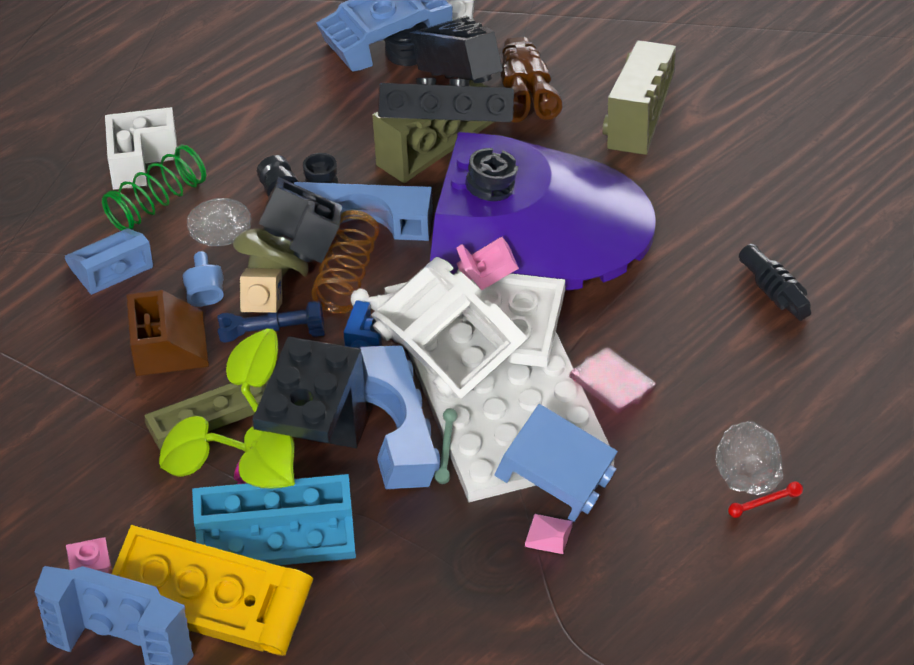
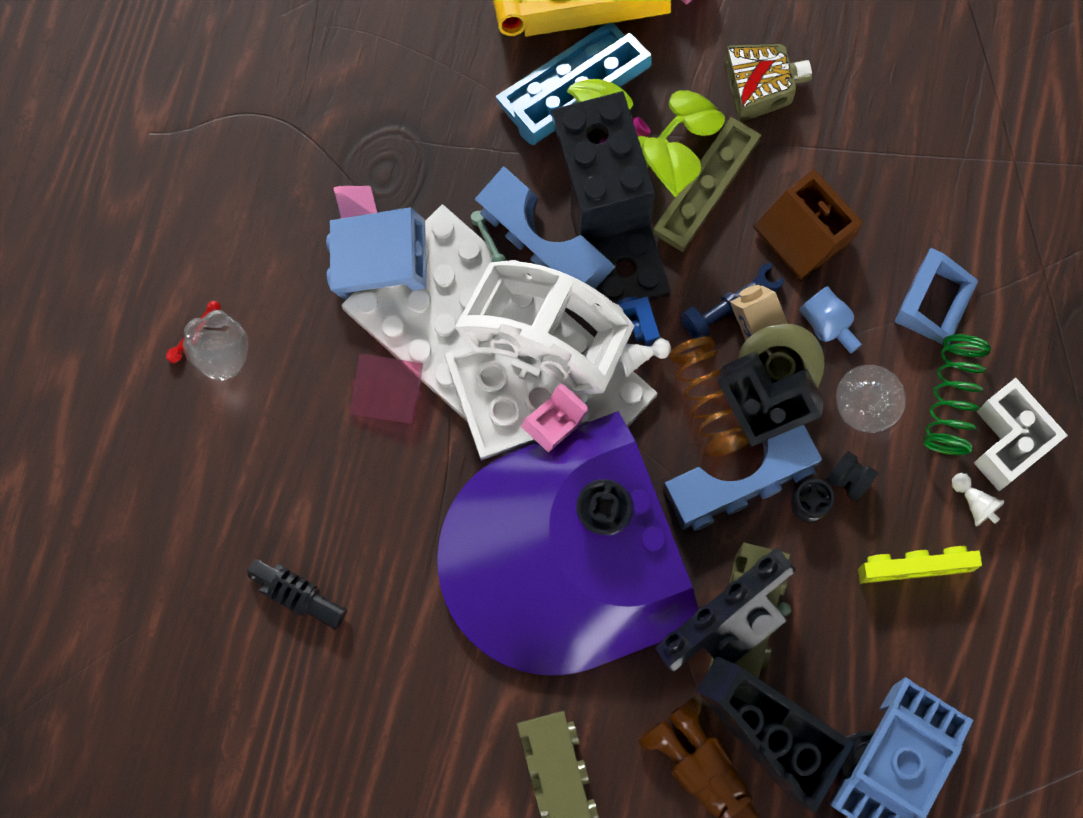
camera: 150 degrees right, 30 degrees up
none -> torso [724,44,812,122]
none -> neon yellow plate [858,546,982,584]
none -> white piece [952,473,1004,526]

